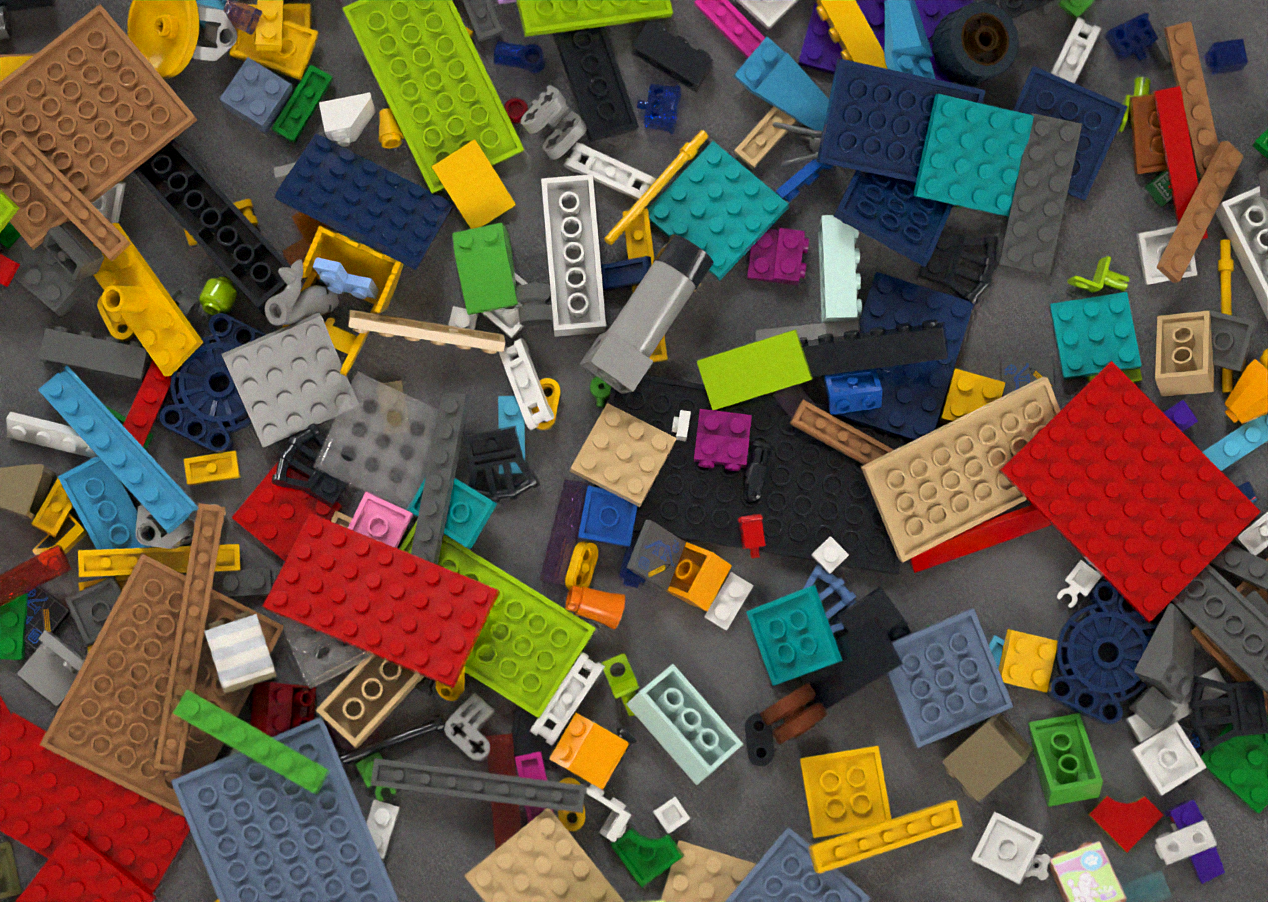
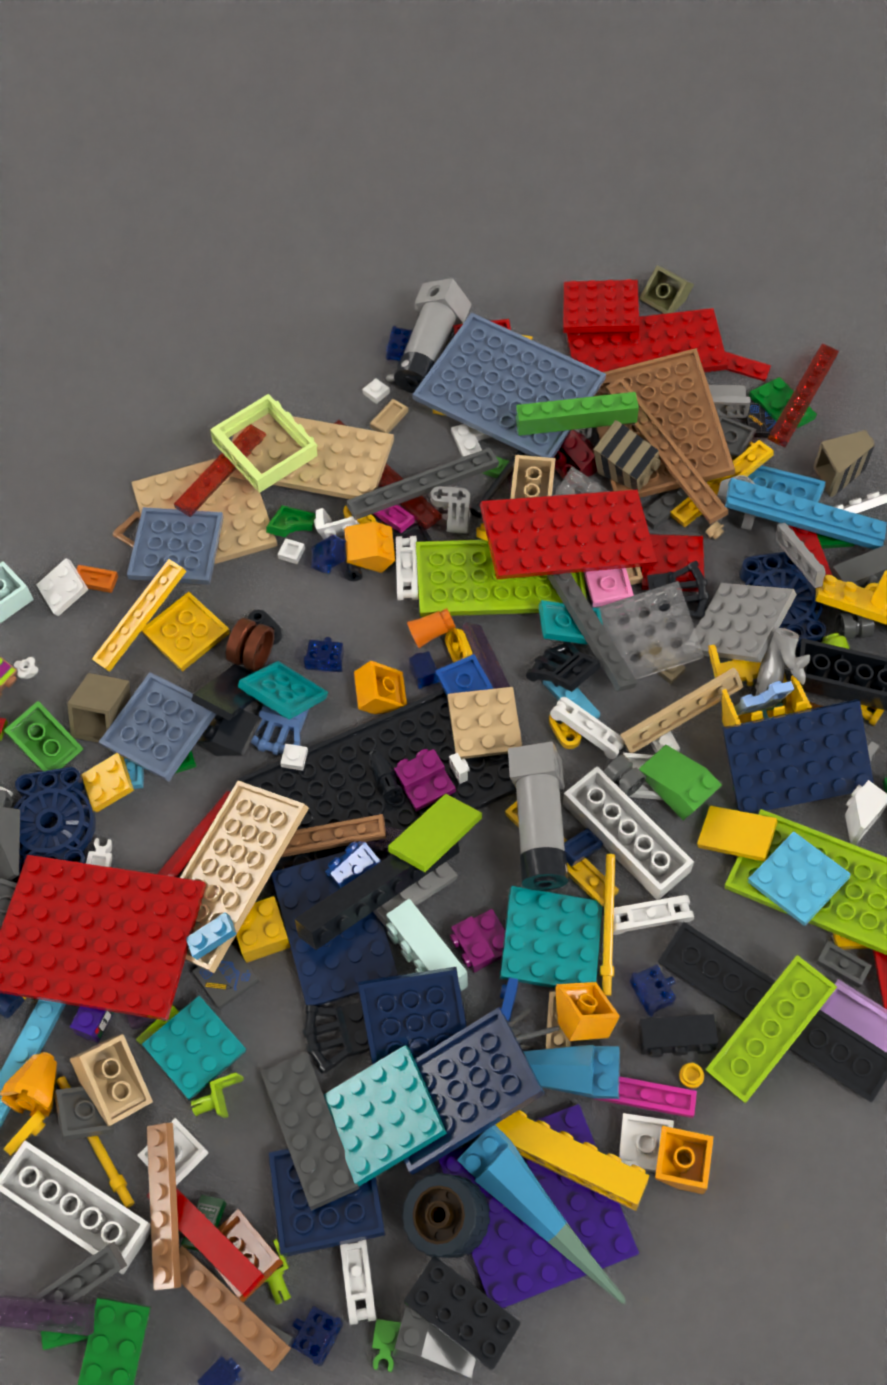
camera: 150 degrees right, 20 degrees down
yellow plate [32,478,73,537] -> none
yellow slope [32,513,88,569] -> none
yellow plate [184,451,241,486] -> none
yellow cone [378,108,404,149] -> none
clear blue piece [493,41,546,73] -> none
dark red plate [504,98,528,124] -> none
light grey piece [521,85,587,159] -> none
lime bracket [601,653,639,716] -> none
light aqua brick [626,664,743,785] -> none
dark grey tile [627,520,686,590] -> none
white plate [704,572,754,631] -> none
red piece [738,514,765,559] -> none
white plate [971,812,1044,885] -> none
none -> plate [186,912,237,960]
none -> clear blue piece [304,637,344,672]
none -> clear blue piece [311,534,346,574]
none -> light orange slope [555,982,620,1041]
none -> yellow plate [679,1063,704,1089]
none -> medium azure plate [748,831,851,926]
none -> light grey plate [776,522,826,588]

